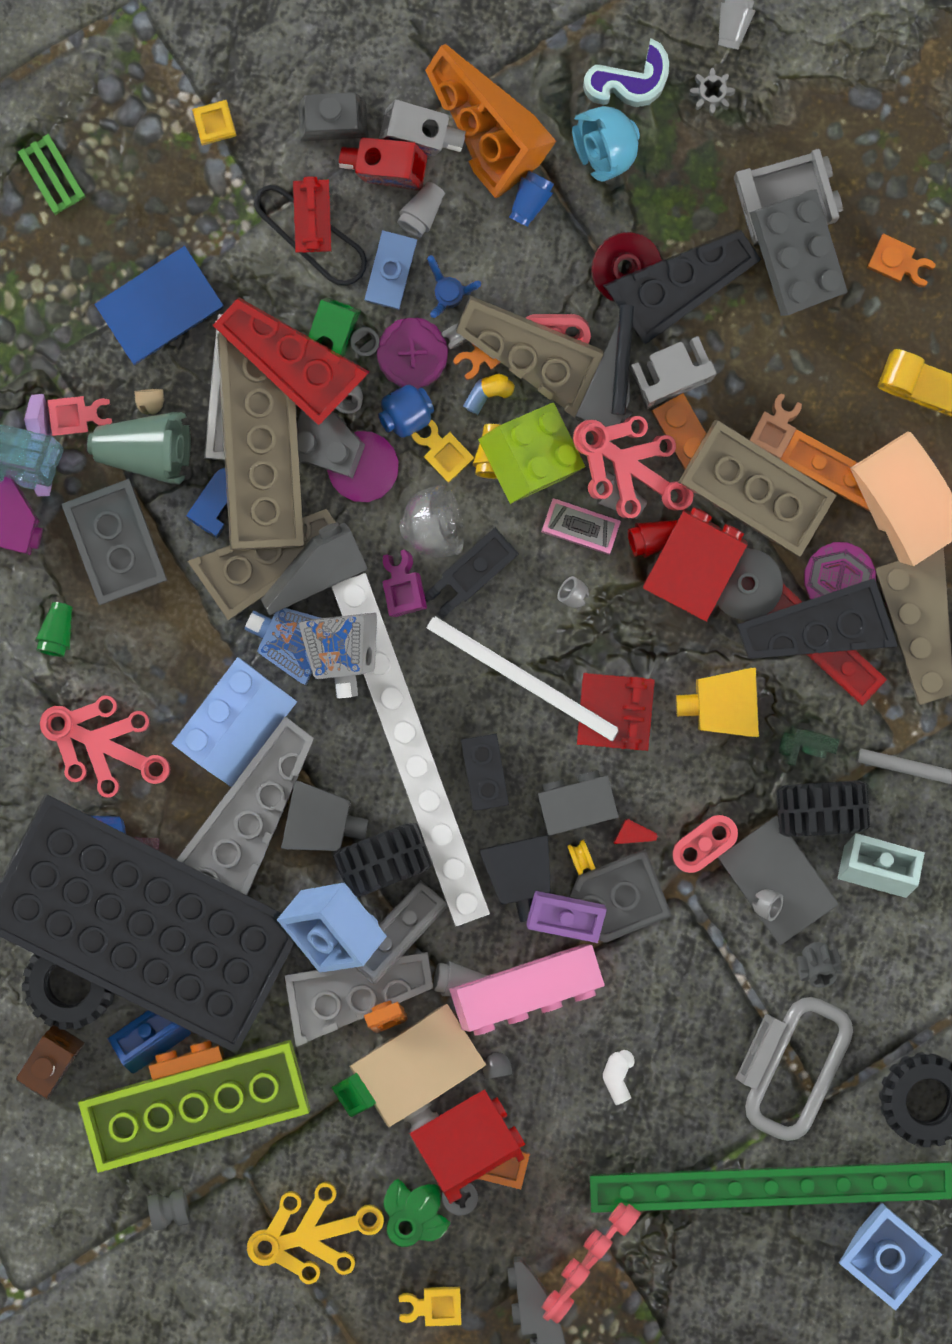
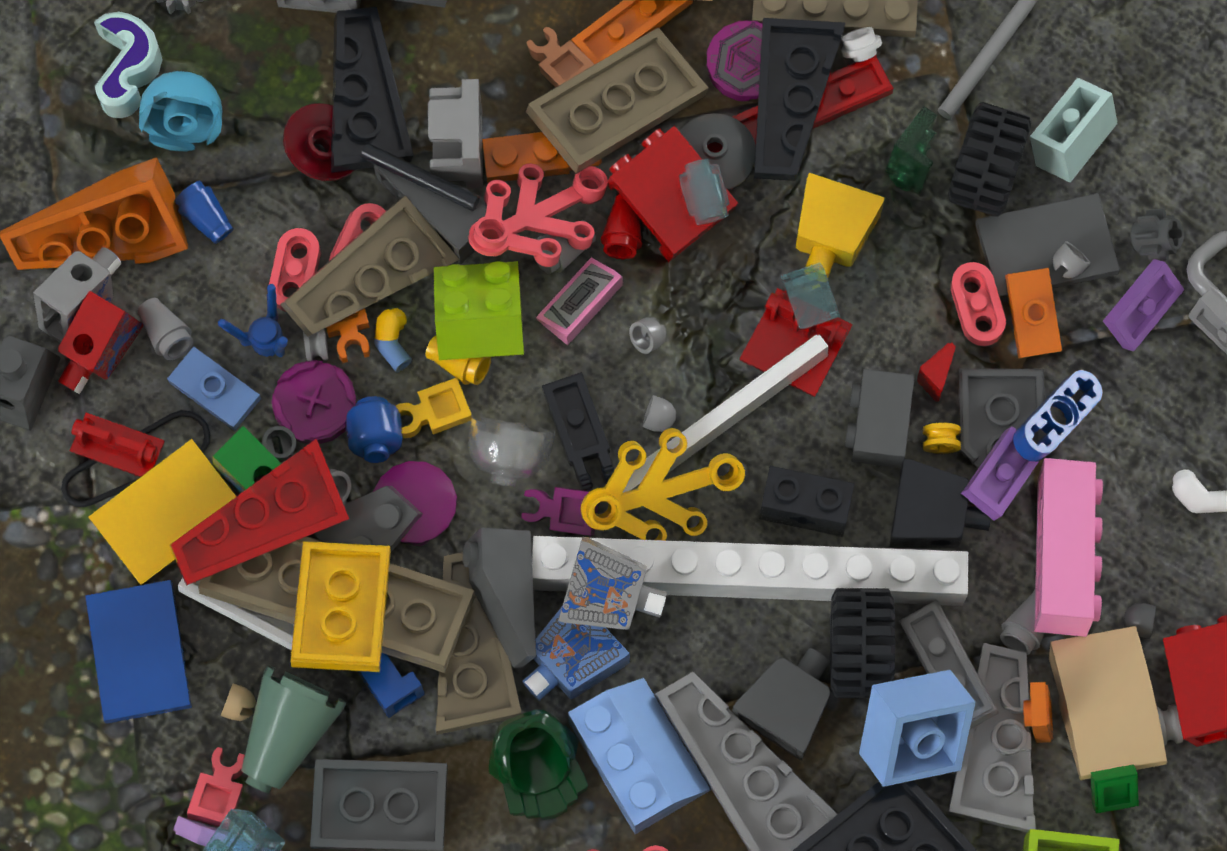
camera: 65 degrees left, 15 degrees down
none -> yellow tile [88,439,236,585]
none -> coral plate [269,228,321,312]
none -> yellow tile [290,541,391,672]
none -> dark green hair [489,710,589,820]
none -> yellow plant [581,428,745,541]
none -> light grey hinge [642,395,676,432]
none -> clear light blue brick [678,159,730,225]
none -> clear light blue panel [780,262,840,329]
none -> white plate [841,27,882,62]
none -> orange plate [1005,268,1062,358]
none -> beam [1013,370,1102,462]
none -> medium lavender plate [1103,259,1184,352]

